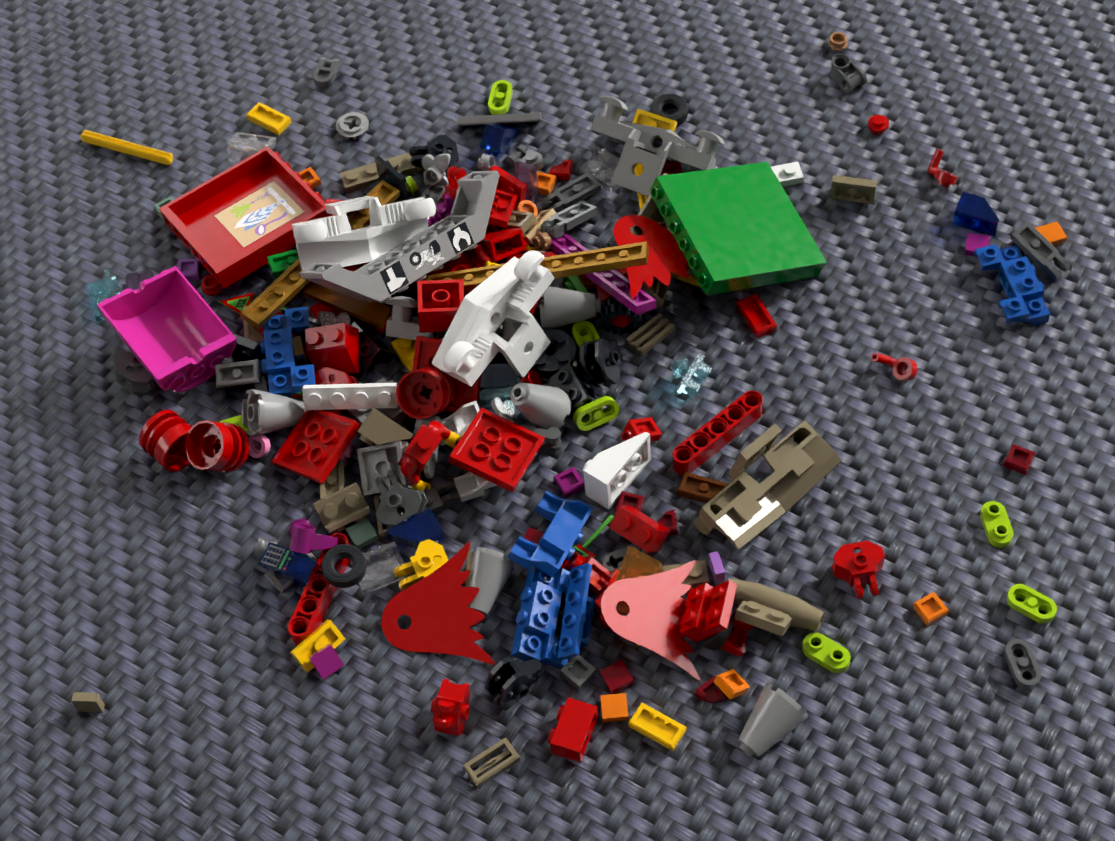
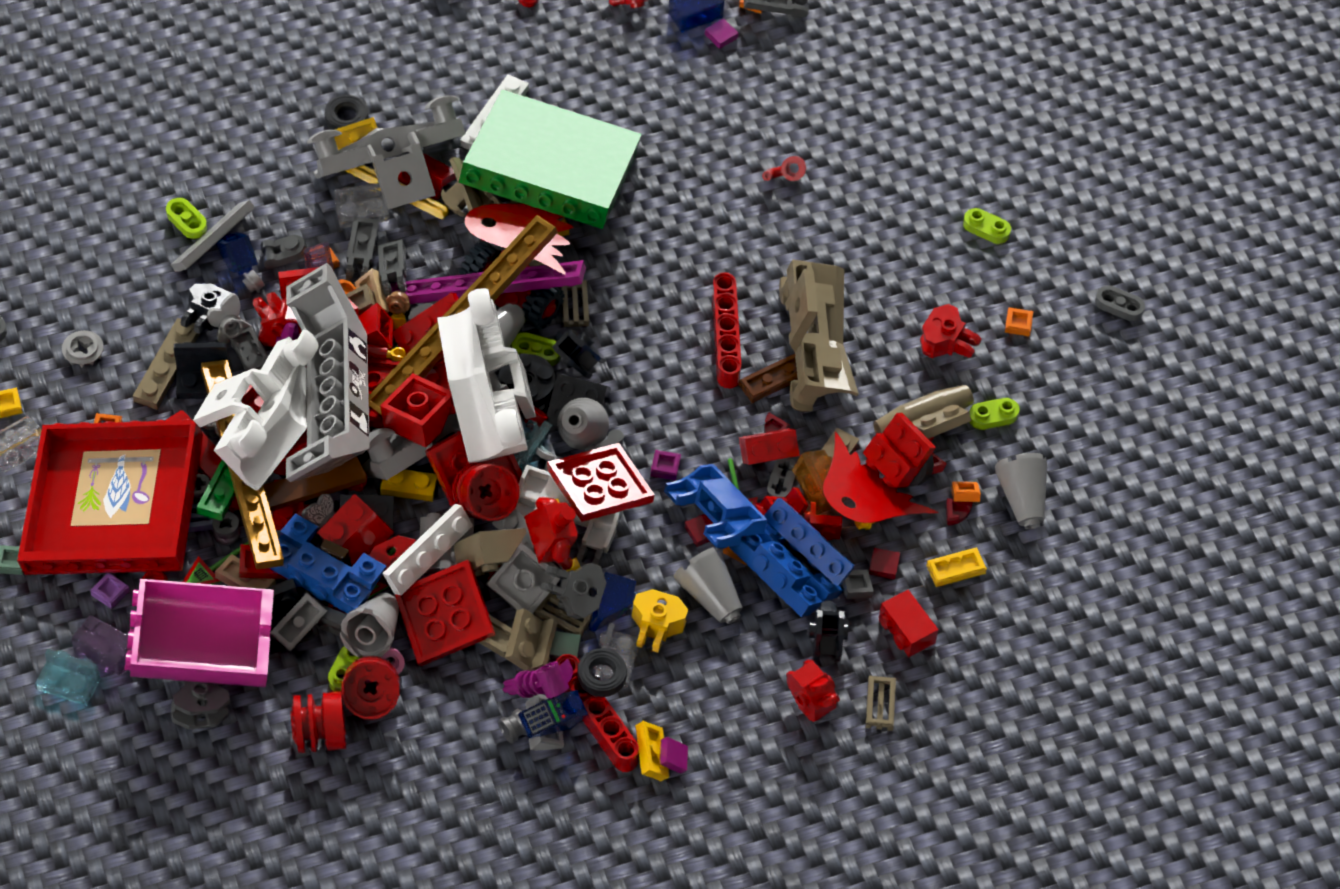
camera: 60 degrees left, 0 degrees up
red piece [381,541,496,665] -> none
red tile [549,160,573,181] -> none
lime plate [573,396,619,431] -> none
white slope [583,432,651,510] -> none
orange tile [600,693,629,723] -> none
dark red tile [615,491,645,514] -> none
red bracket [621,417,662,442] -> none
clear light blue hips [671,352,712,398] -> none
medium lavender tile [709,551,725,586] -> none
red tile [736,294,777,339] -> none
dark tan bracket [830,175,877,205] -> none
blue bracket [974,244,1050,325] -> none
dark red tile [1003,444,1035,475] -> none
lime plate [1007,584,1057,624] -> none

